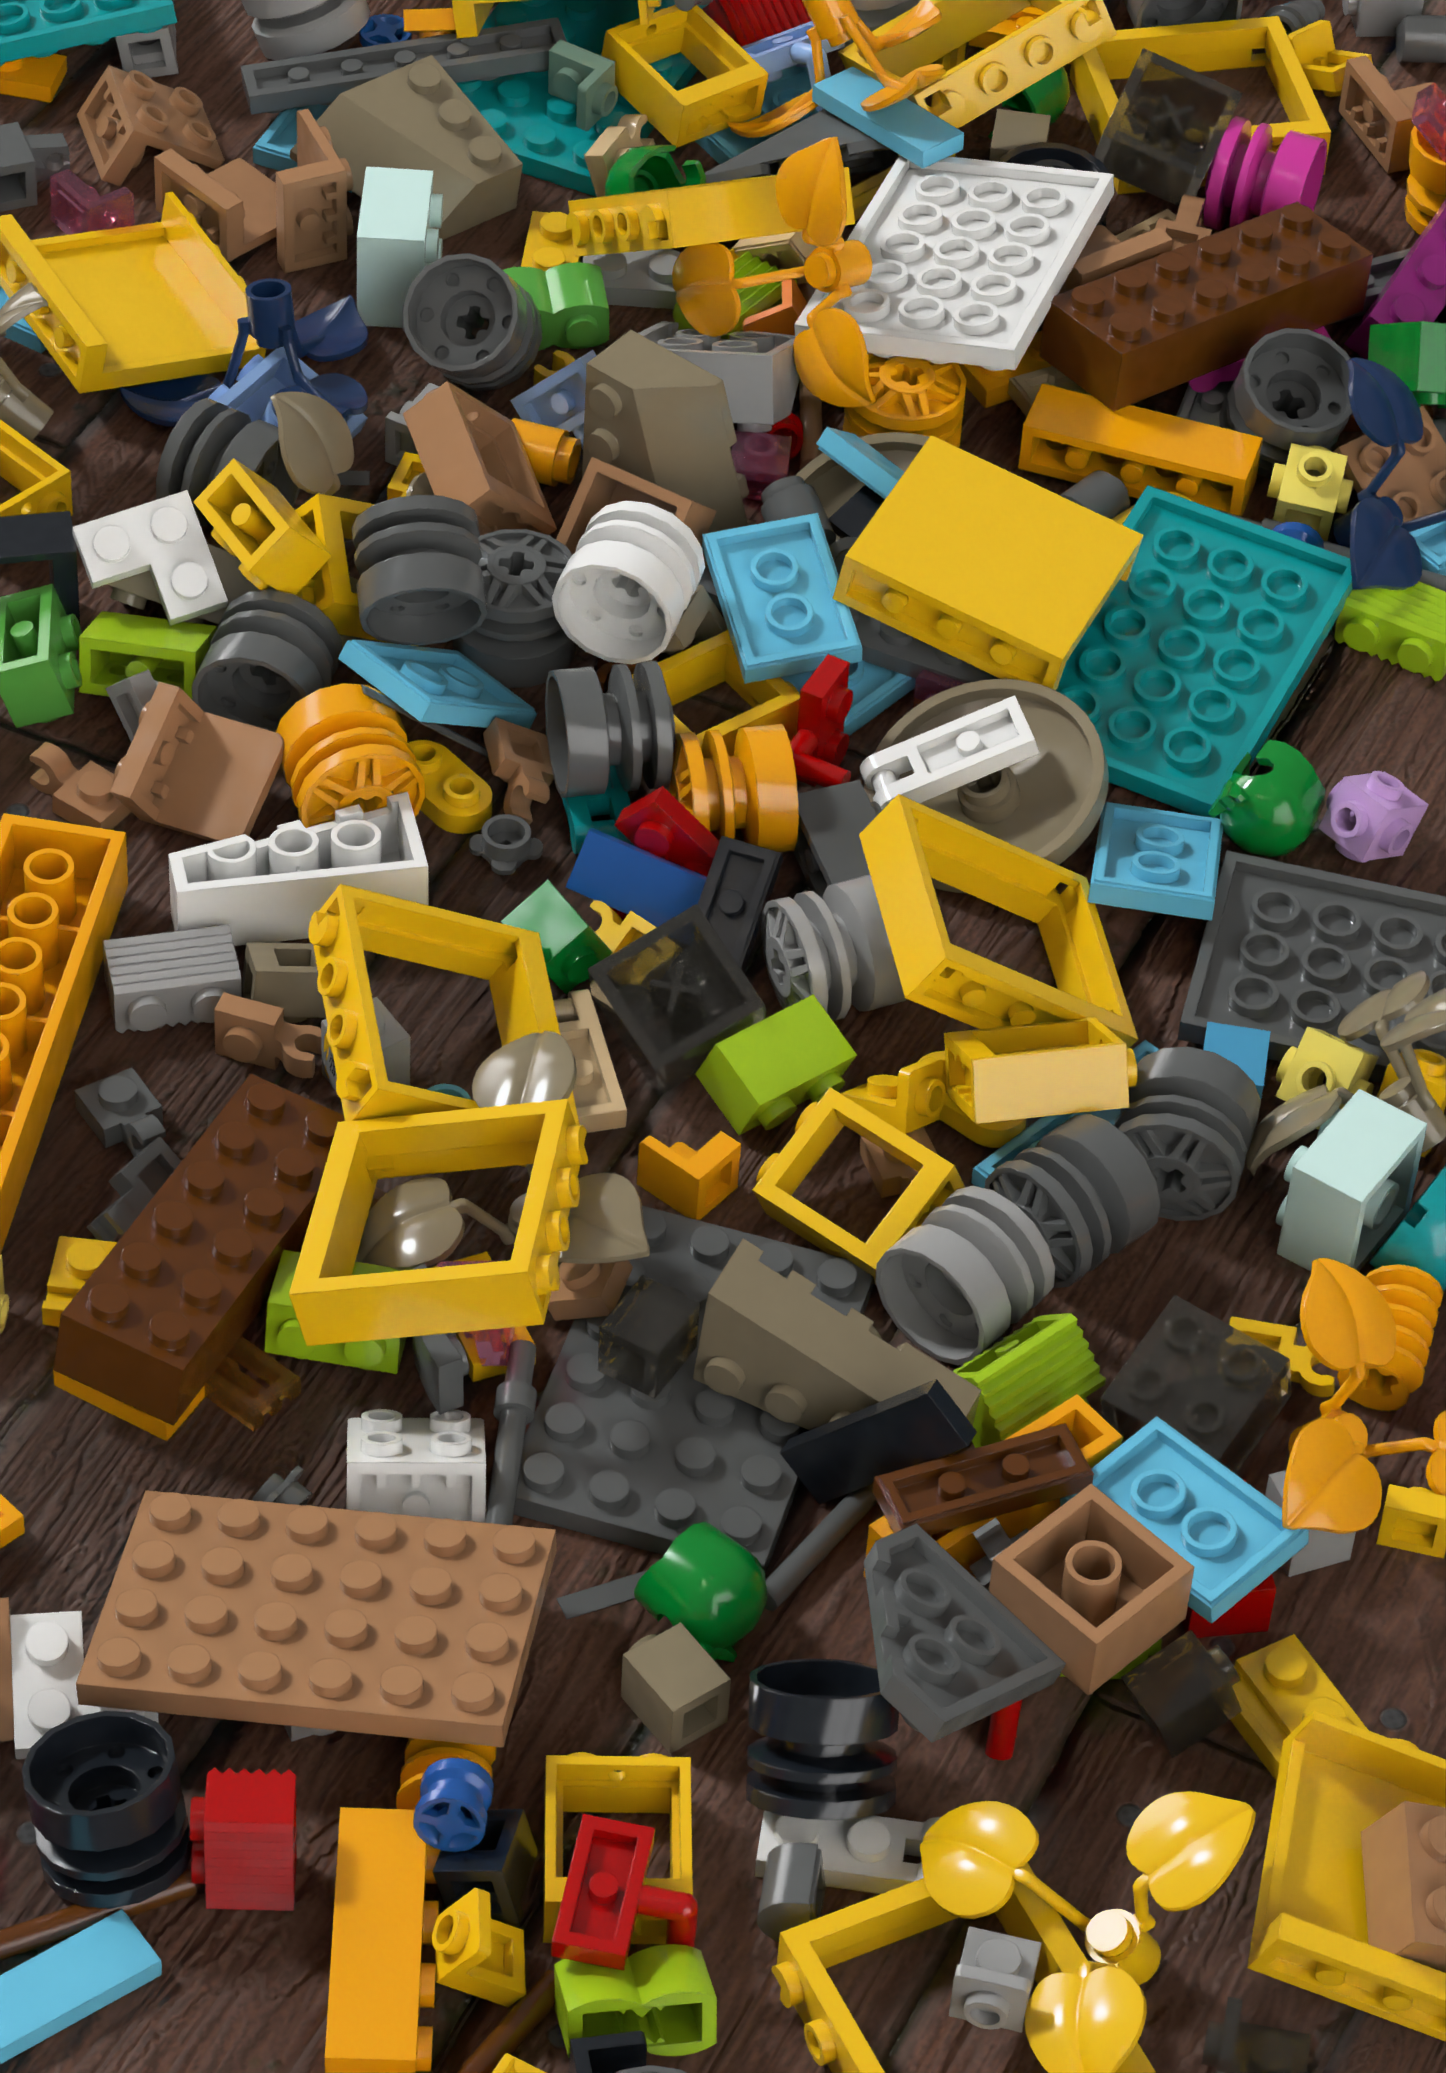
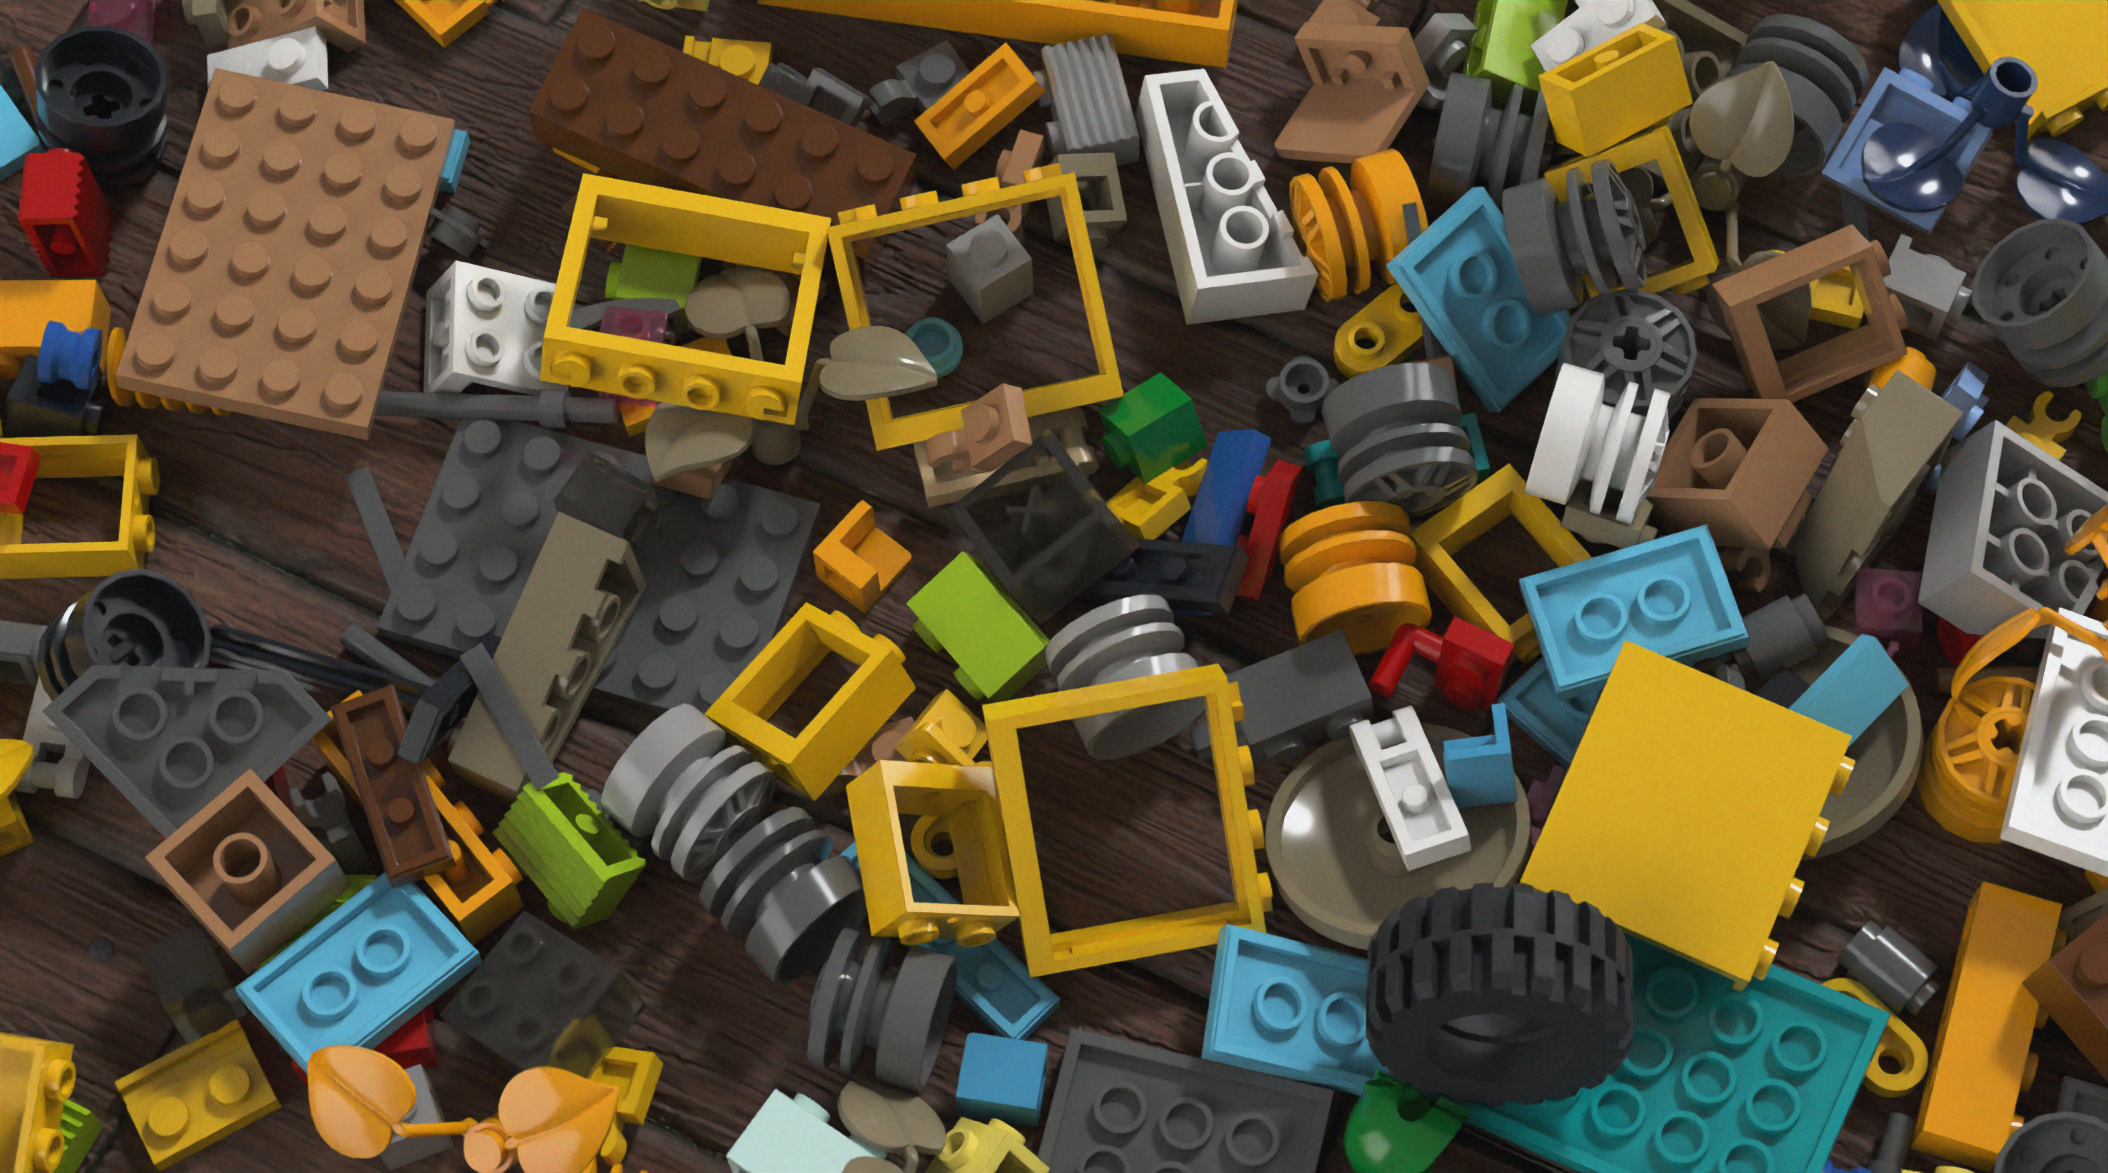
camera: 95 degrees right, 20 degrees up
dark tan brick [621,1623,731,1754] -> none
green helmet [634,1522,768,1662] -> none
none -> black axle [209,624,431,720]
none -> dark grey sticker [460,642,559,791]
none -> light orange plate [914,42,1046,170]
none -> medium nougat plate [925,383,1032,474]
none -> black tyre [1366,883,1633,1106]
none -> dark azure panel [1443,703,1518,808]

